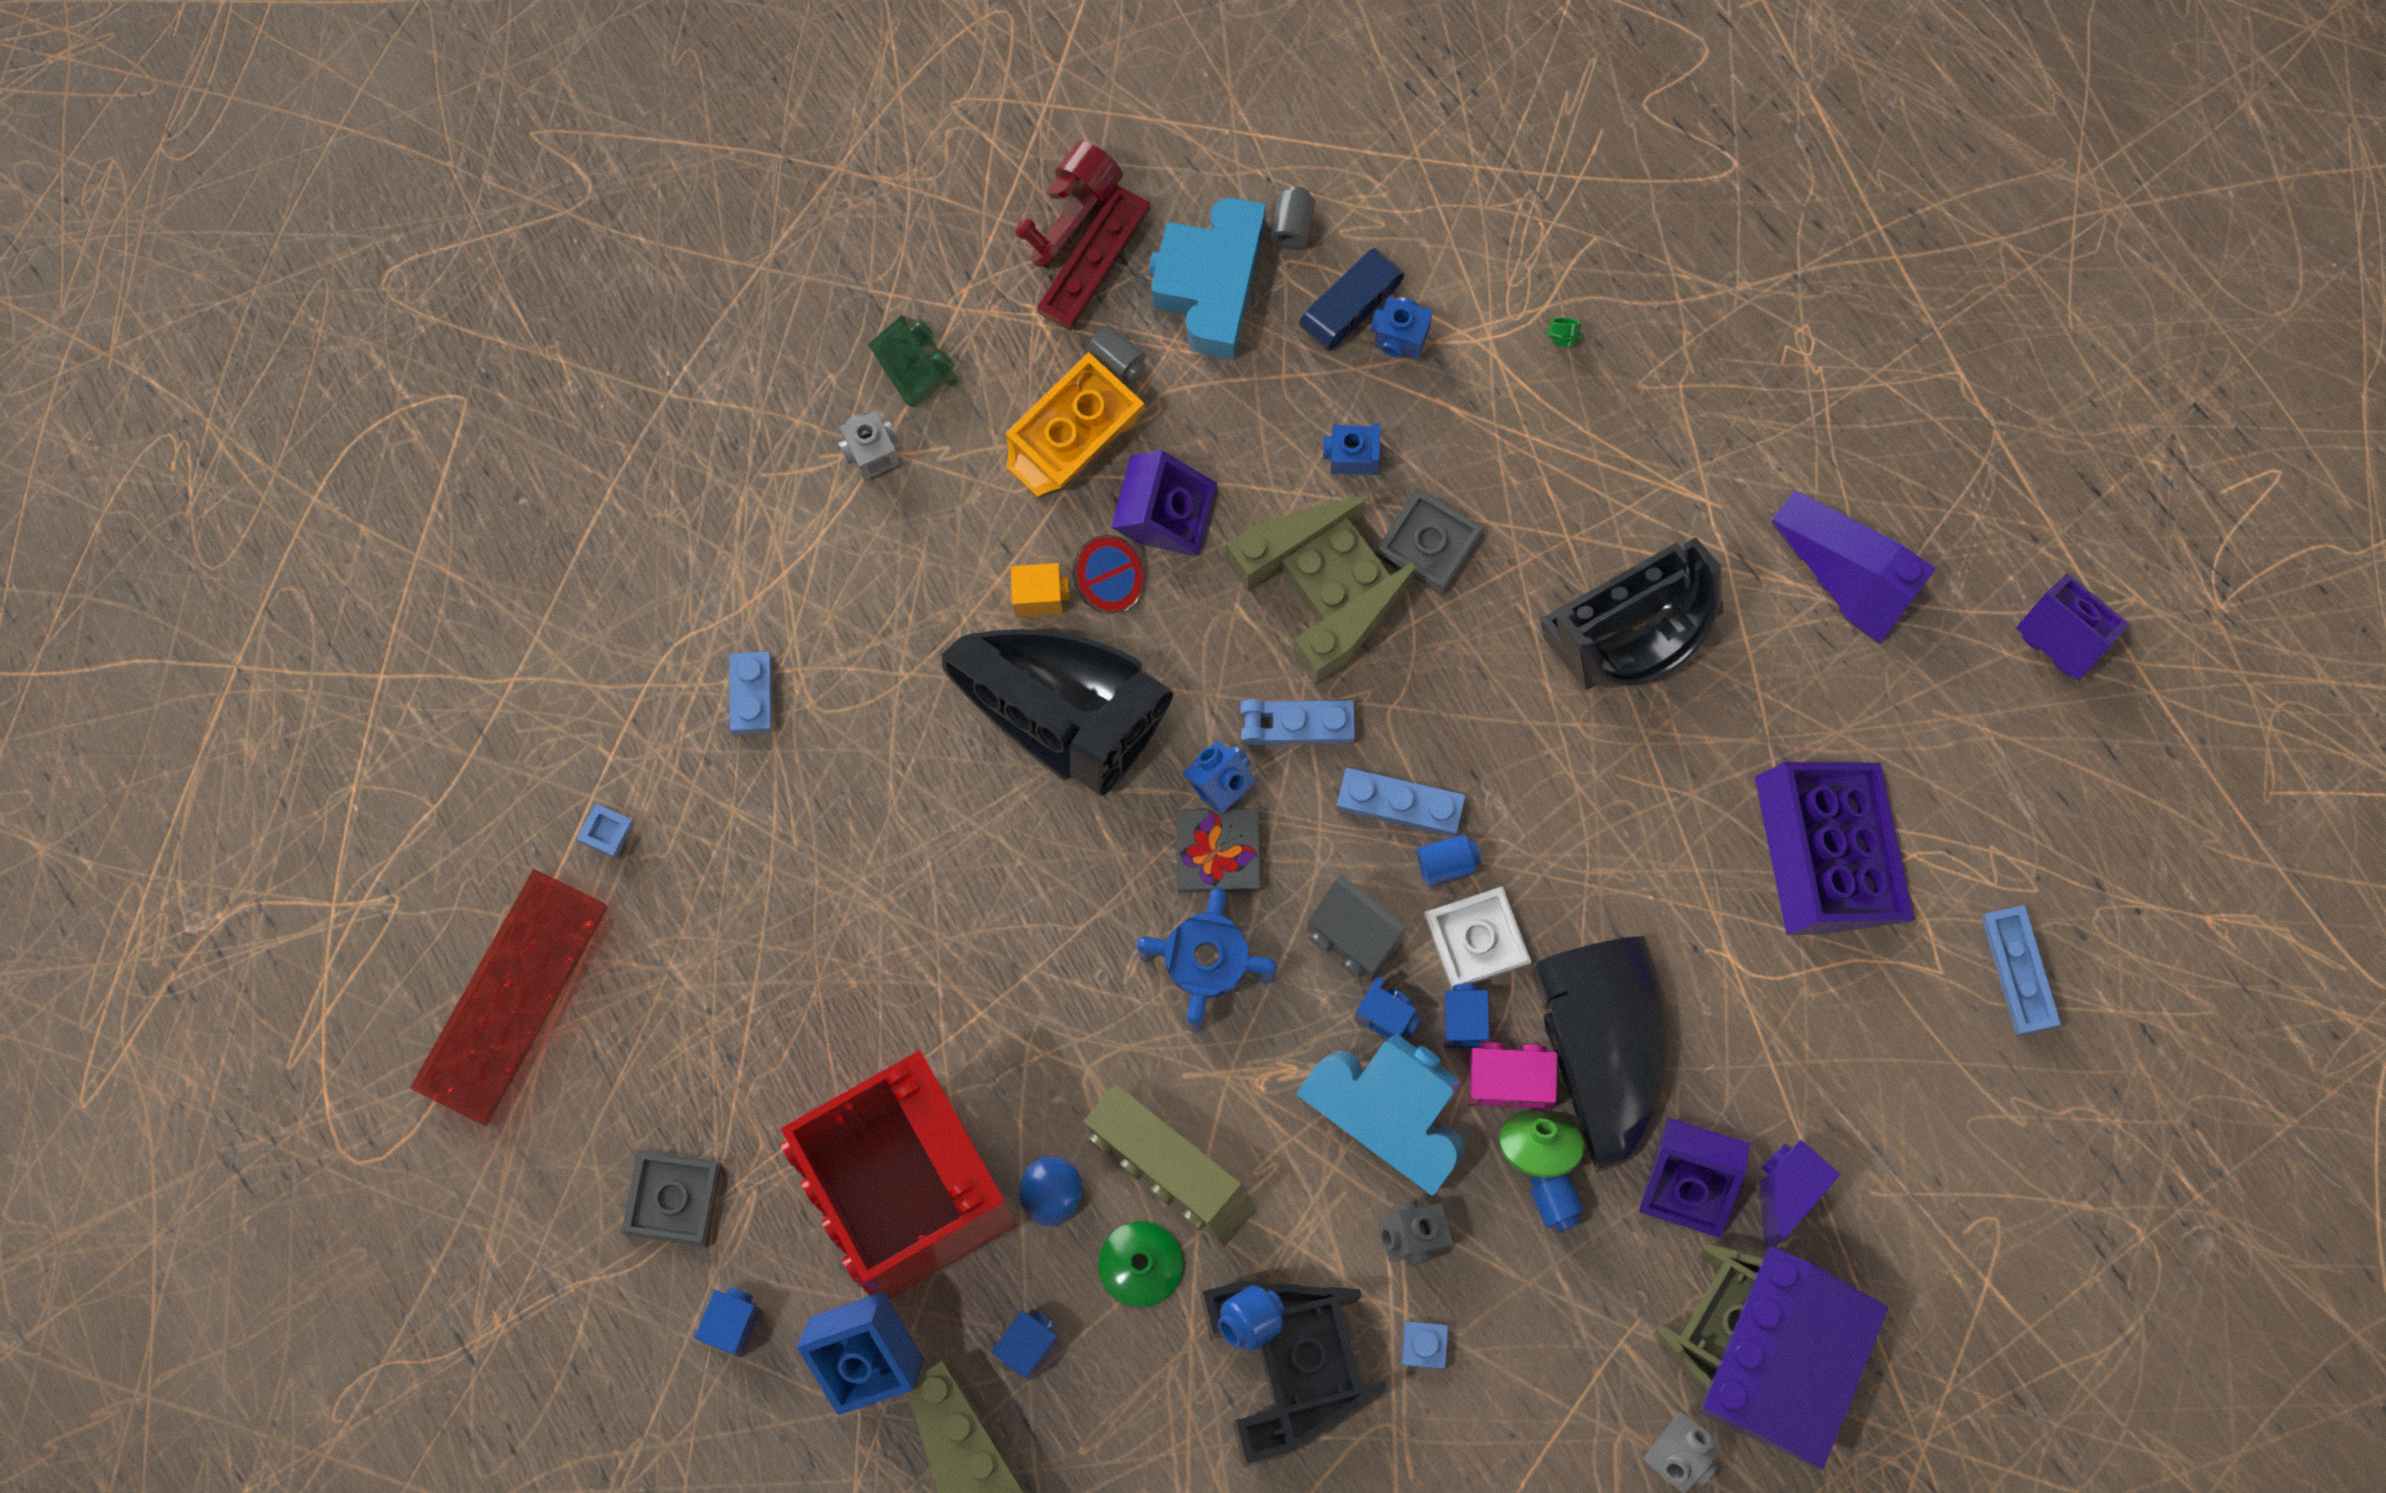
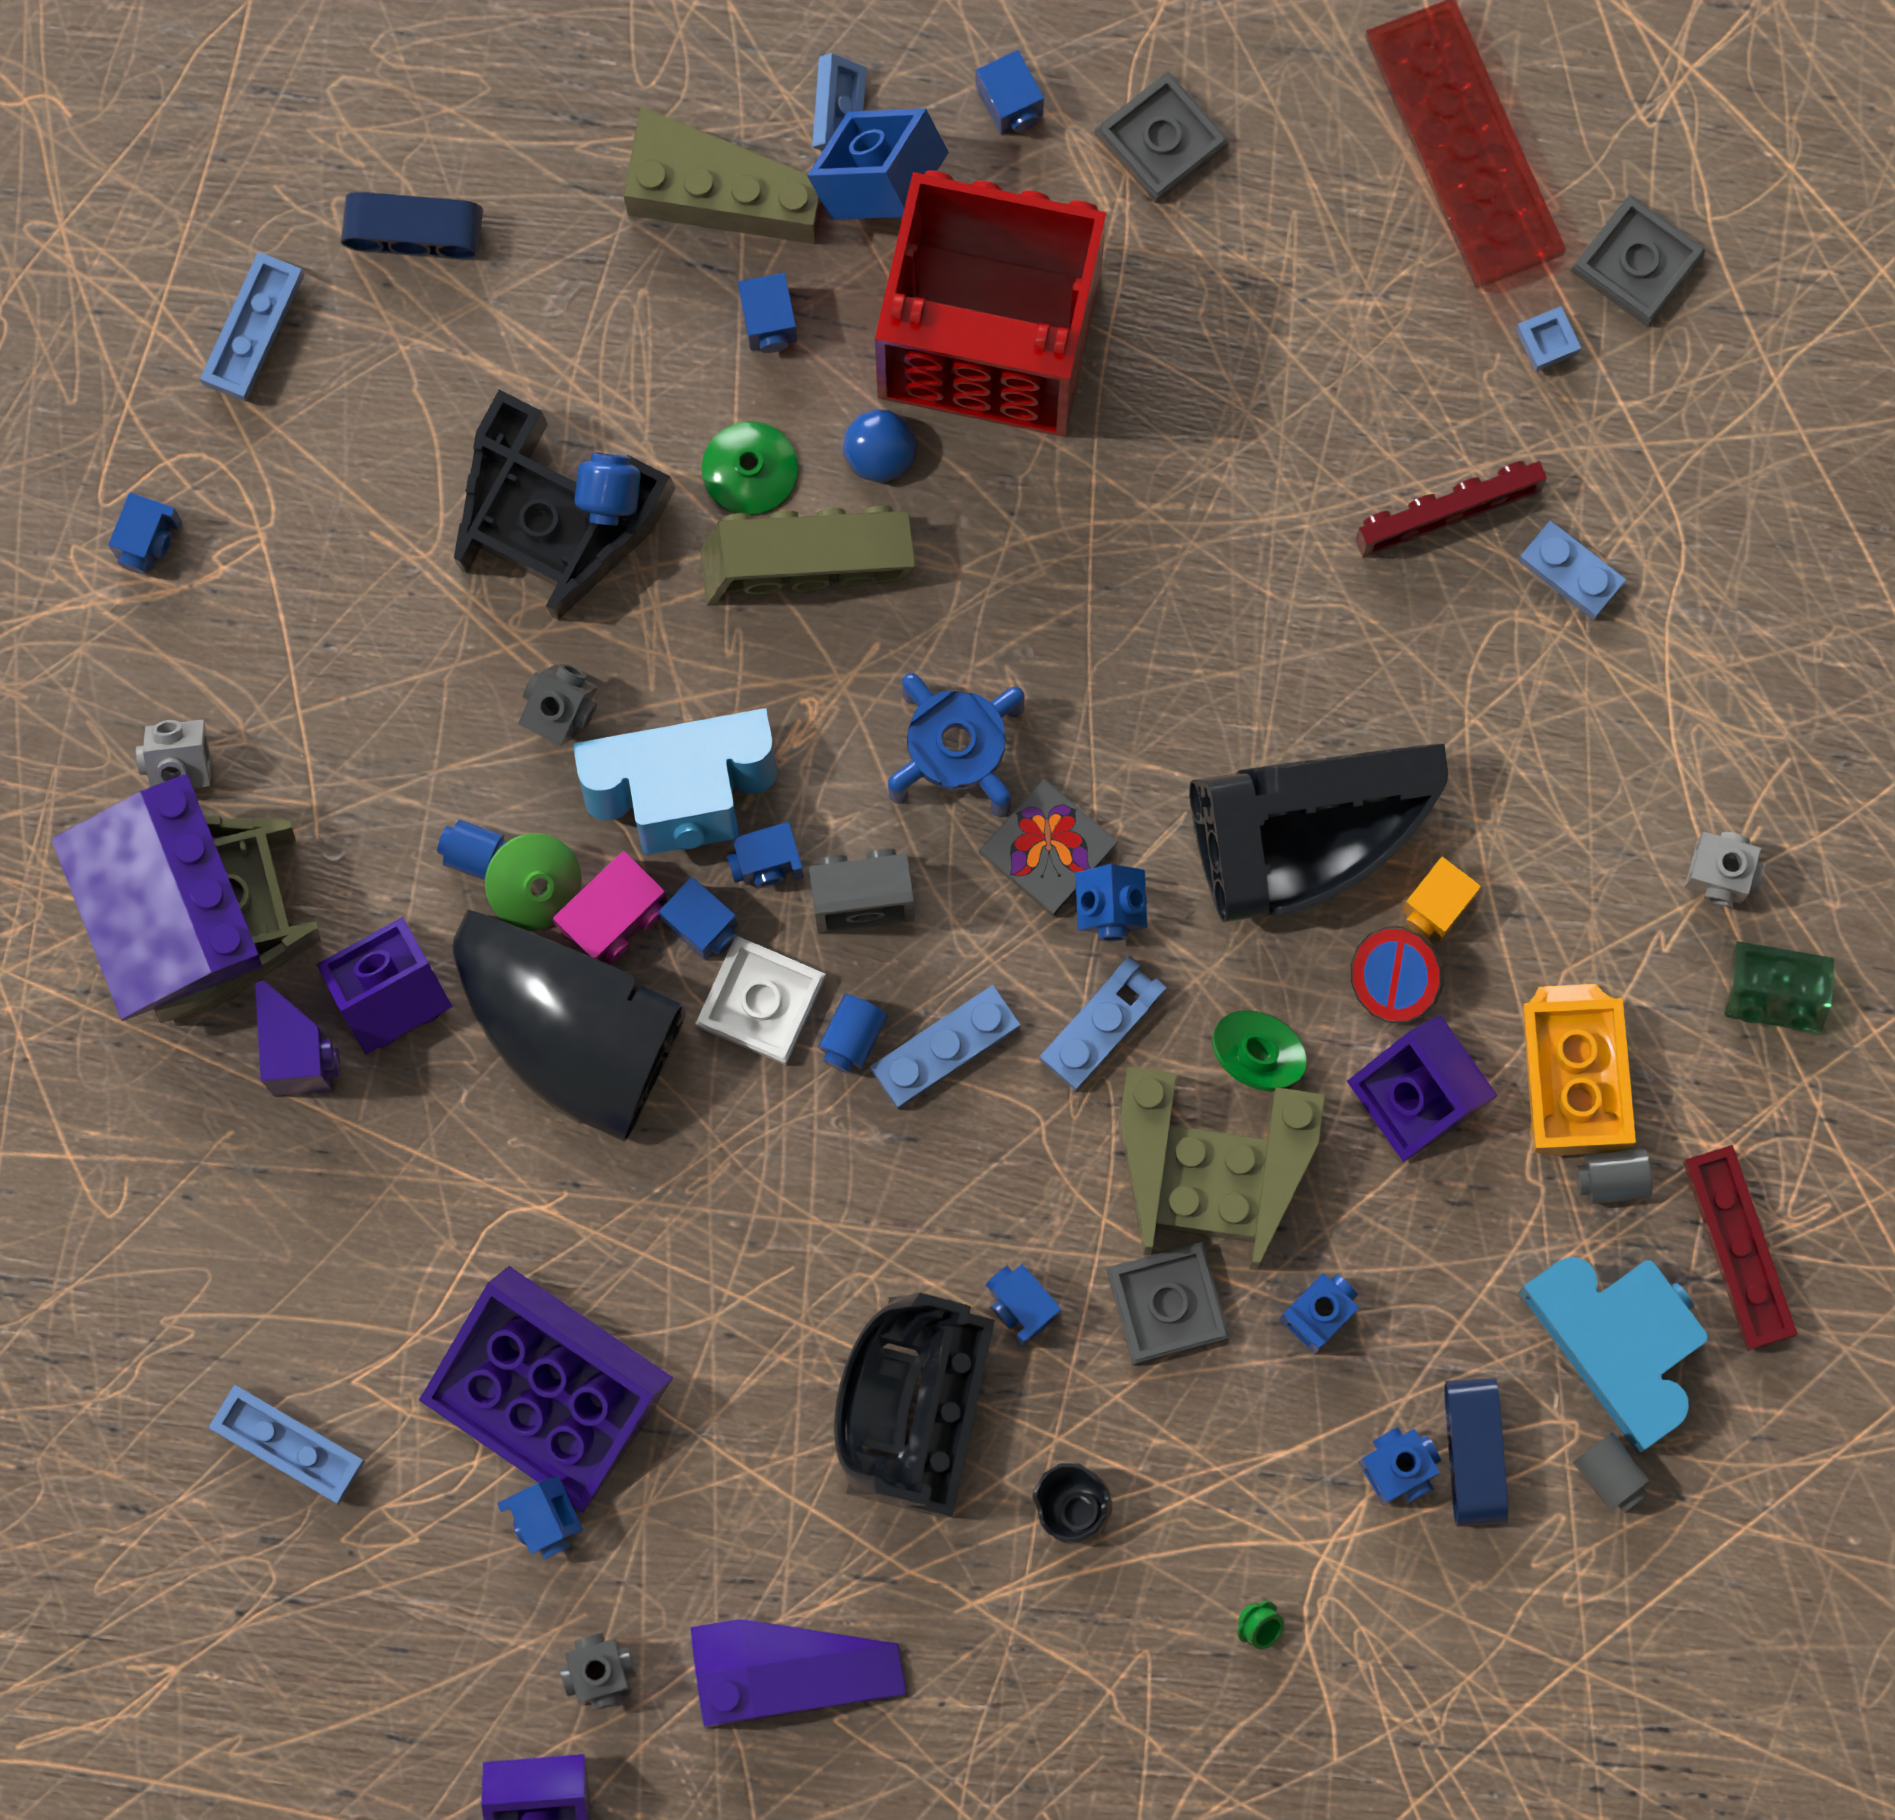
camera: 130 degrees right, 5 degrees up
dark red piece [1016,140,1123,267] -> none
medium blue plate [1401,1321,1448,1370] -> none
none -> blue brick [497,1476,583,1560]
none -> dark grey brick [560,1633,636,1711]
none -> medium blue plate [812,53,867,151]
none -> blue brick [985,1264,1062,1347]
none -> black hair [1032,1463,1112,1544]
none -> green dish [1212,1010,1307,1092]
none -> dark red plate [1355,461,1547,558]
none -> dark grey tile [1571,194,1706,327]

